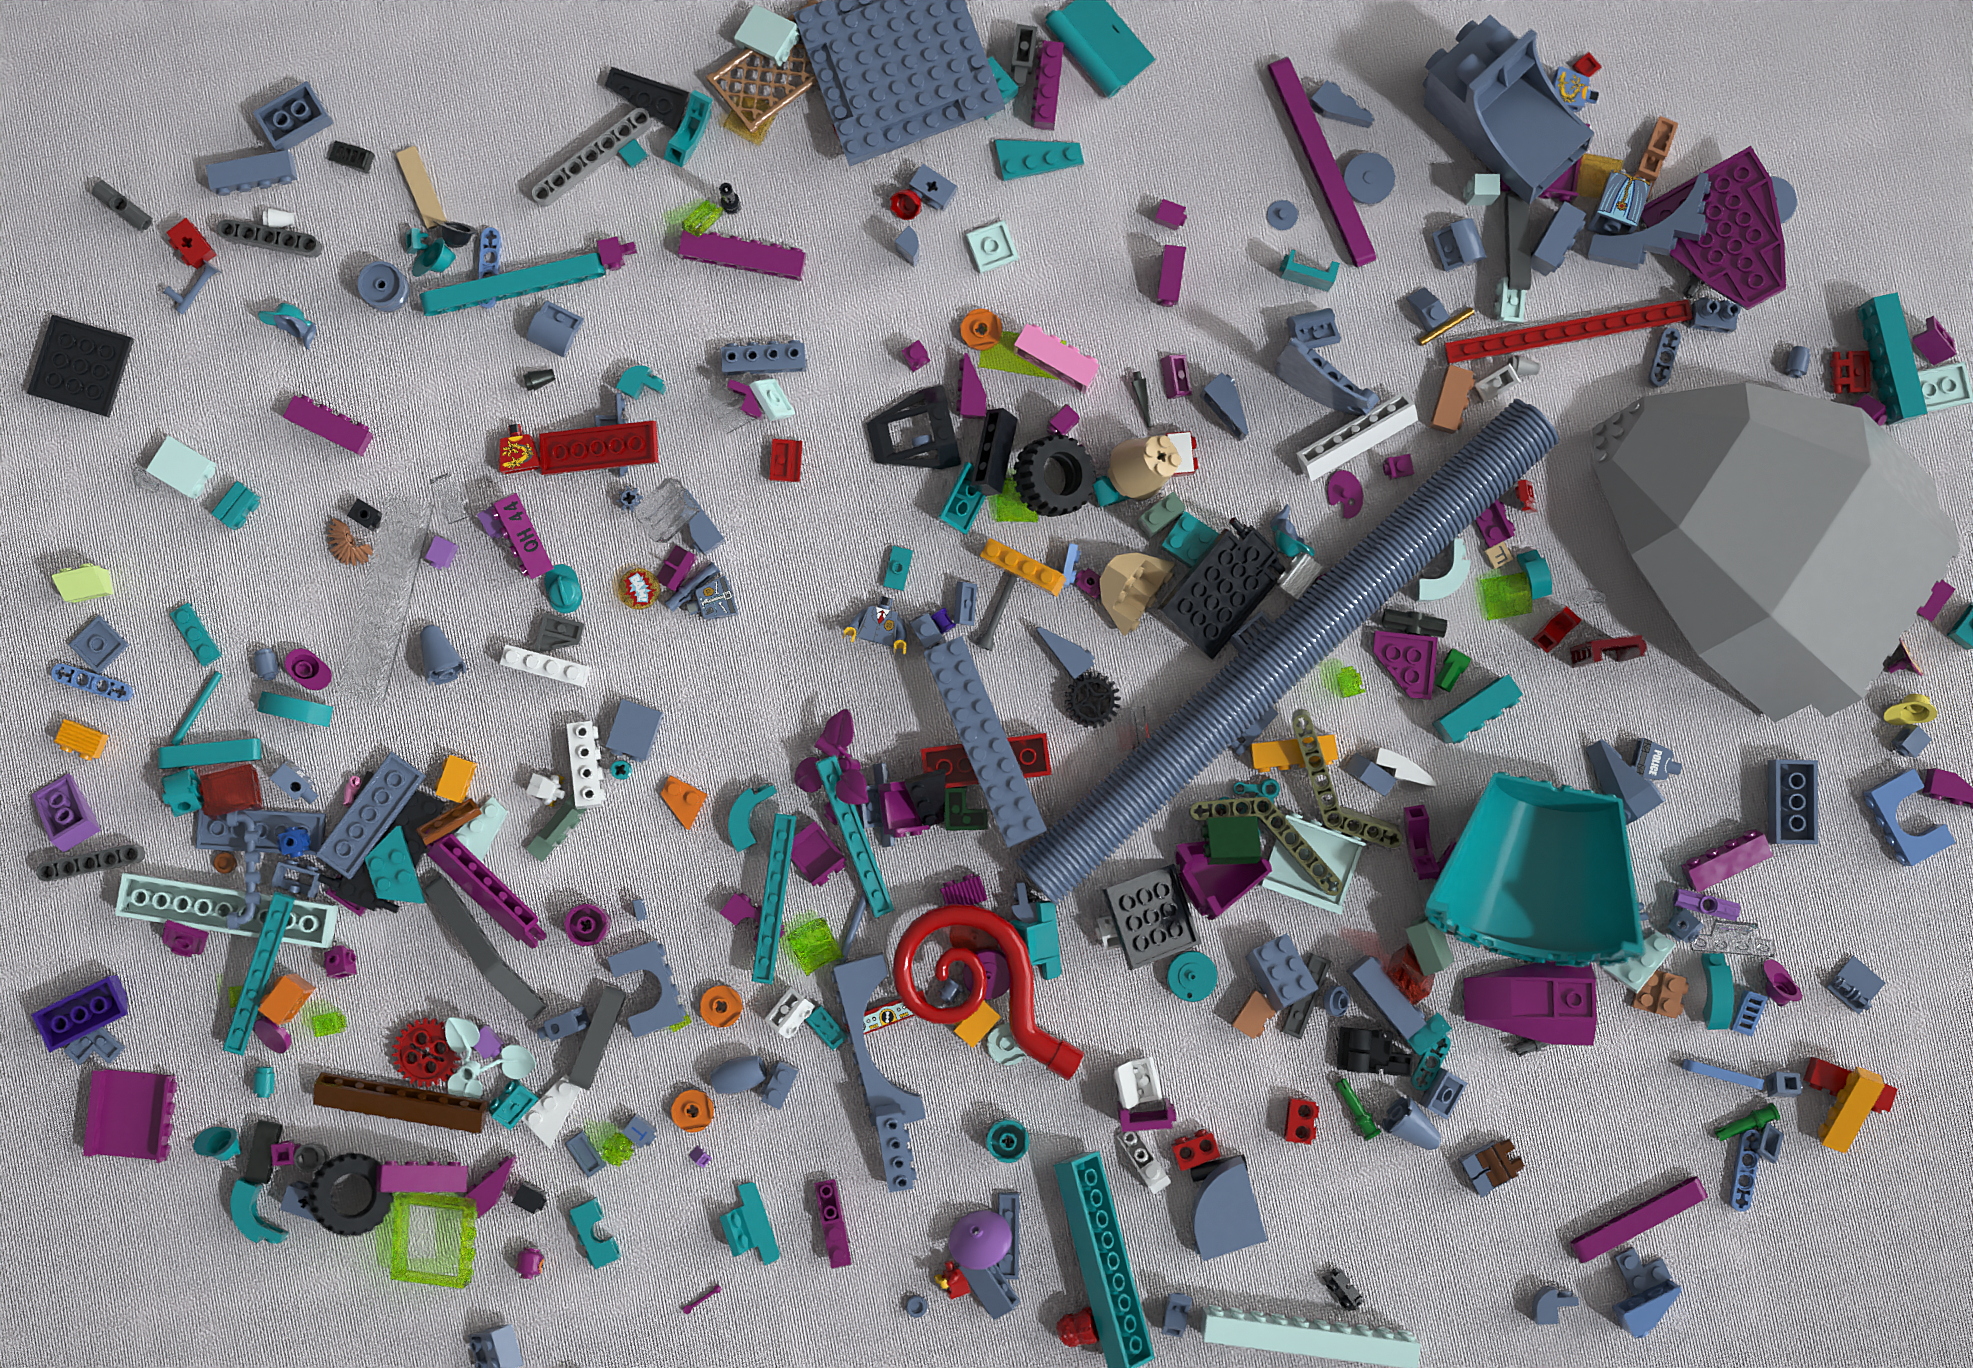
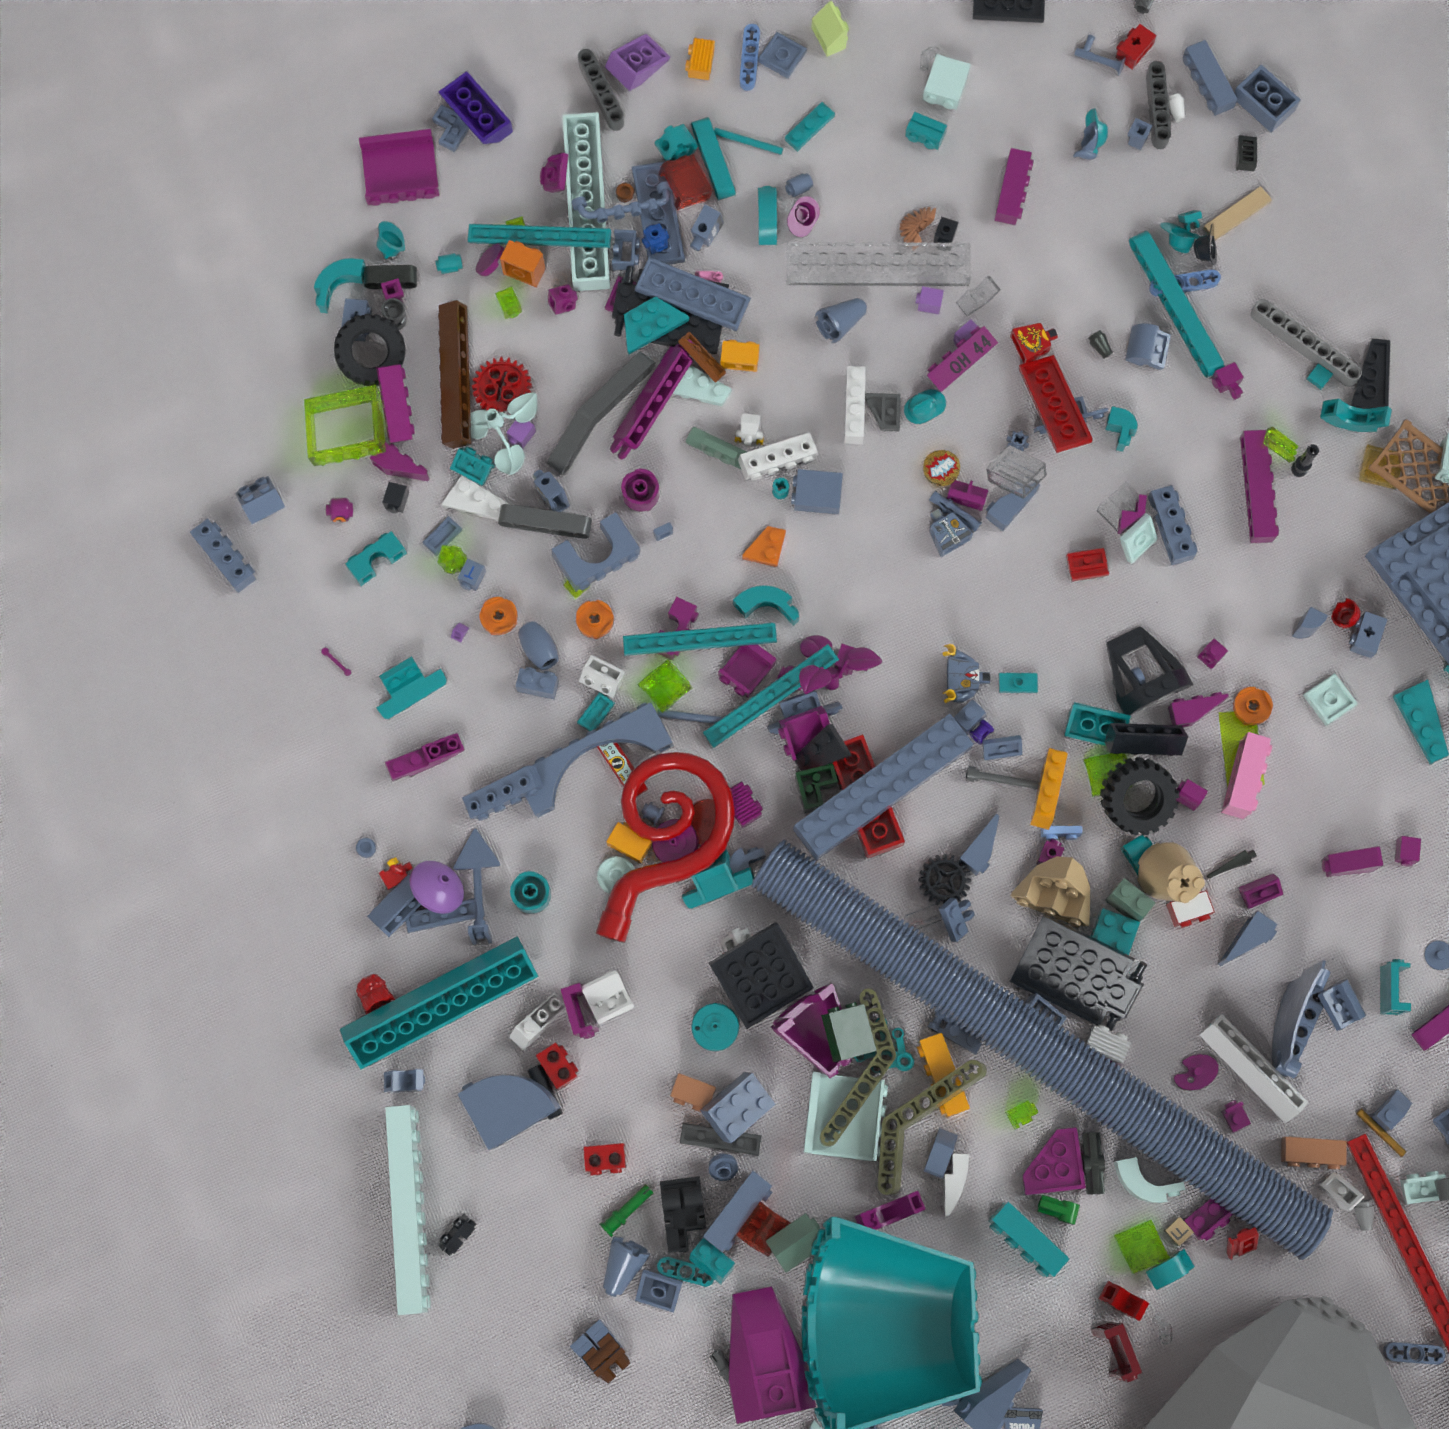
camera: 85 degrees right, 10 degrees down
sand blue wheel [357,261,410,312] -> none
hair [1270,504,1315,557] -> none
none -> sand blue piece [453,829,500,945]
none -> sand blue hinge [939,898,975,942]
none -> sand blue brick [1128,118,1152,150]

